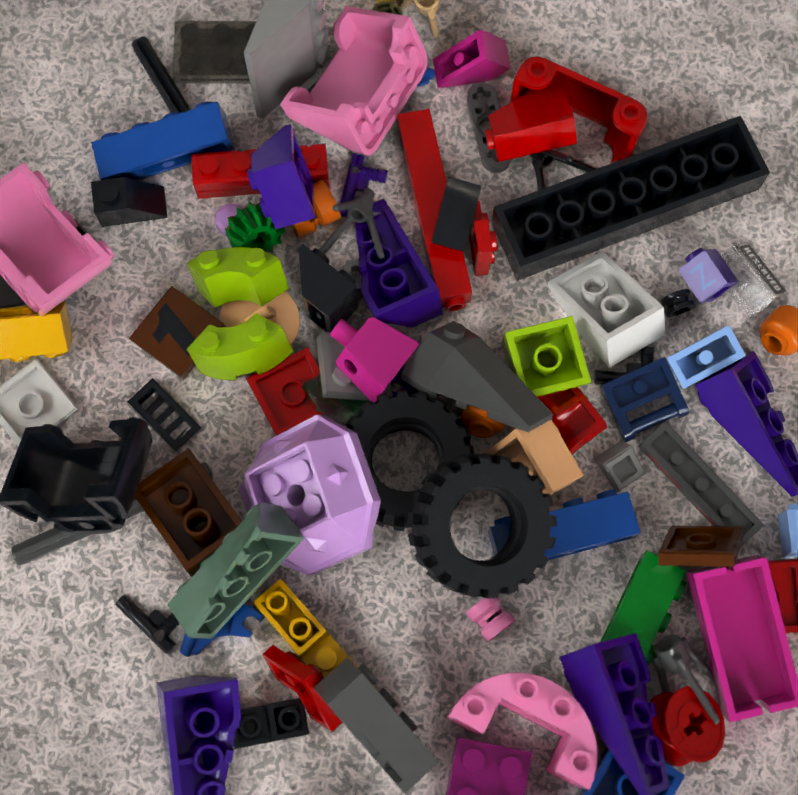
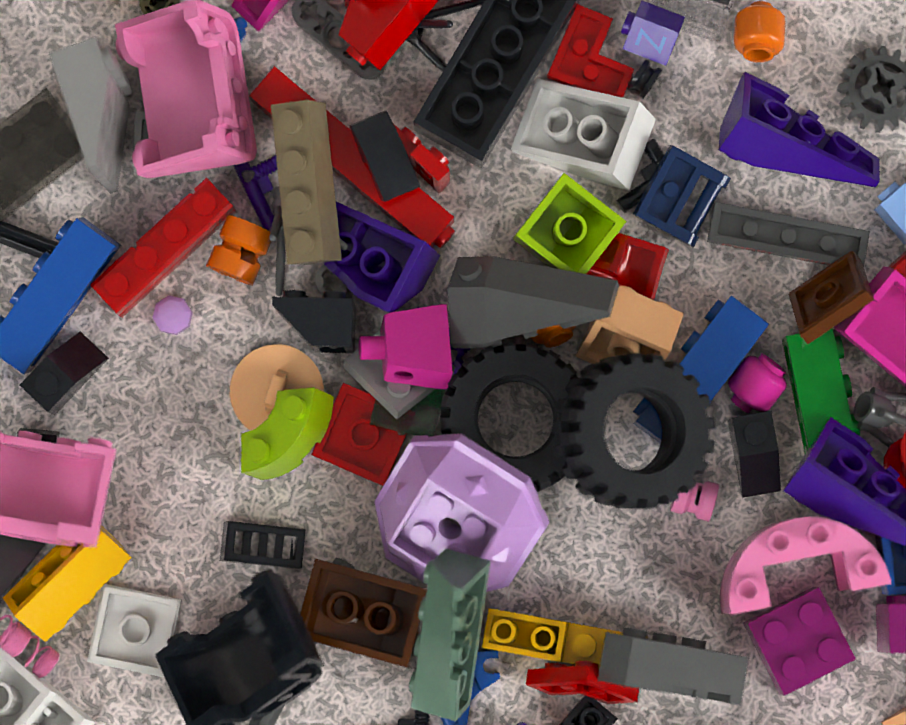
camera: 35 degrees left, 10 degrees up
reddish brown tile [129,286,226,380] -> none
lime brick [187,247,289,308] -> none
green gear [225,201,285,253] -> none
dark purple slope [247,124,315,229] -> none
light grey slope [594,440,646,492] -> none
light blue slope [666,325,746,389] -> none
none -> dark tan brick [271,100,342,265]
none -> red plate [547,4,634,98]
none -> black slope [727,411,781,498]
none -> dark pink head [728,353,787,414]

